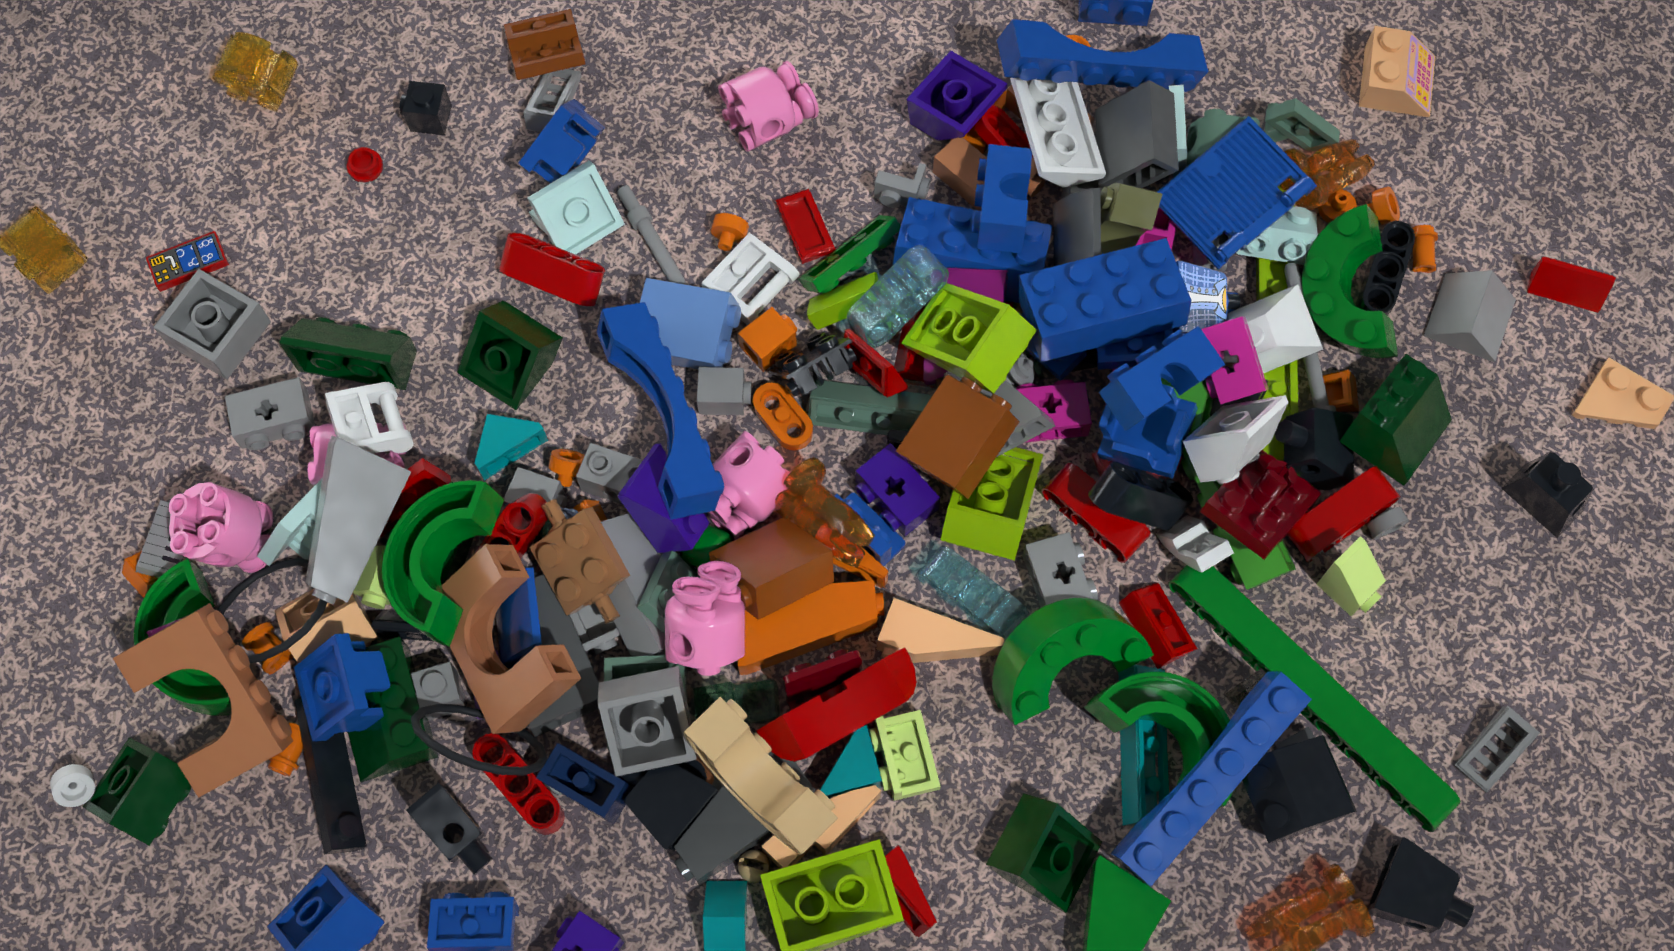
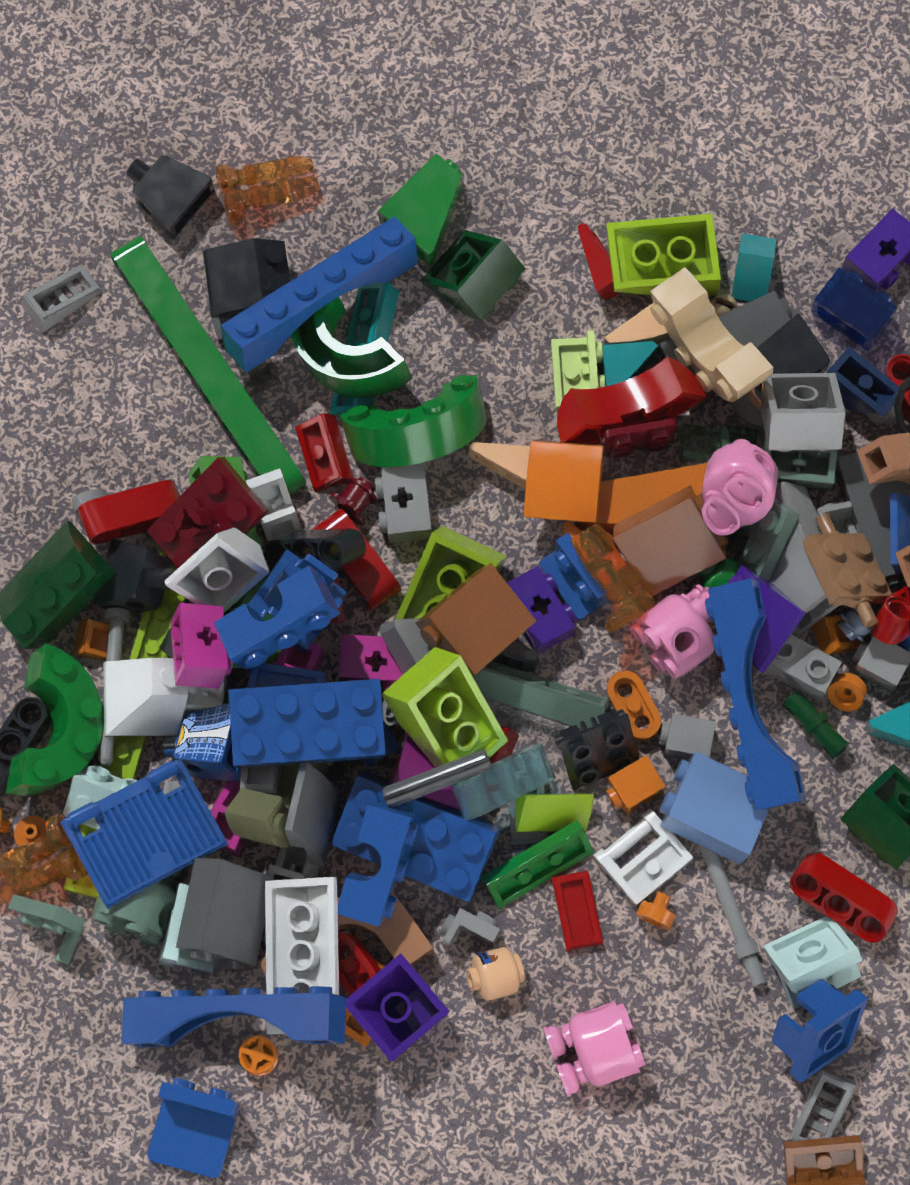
camera: 165 degrees left, 5 degrees up
red slope [844,329,908,398] -> none
clear light blue beam [917,545,1029,642] -> none
yellowish green slope [1317,536,1386,616] -> none
none -> dark red brick [329,477,377,525]
none -> dark grey axle [383,750,491,808]
none -> light nougat head [466,947,525,1000]
none -> orange slope [524,440,604,523]
none -> dark green pin [782,690,850,760]
none -> clear blue brick [811,267,898,352]

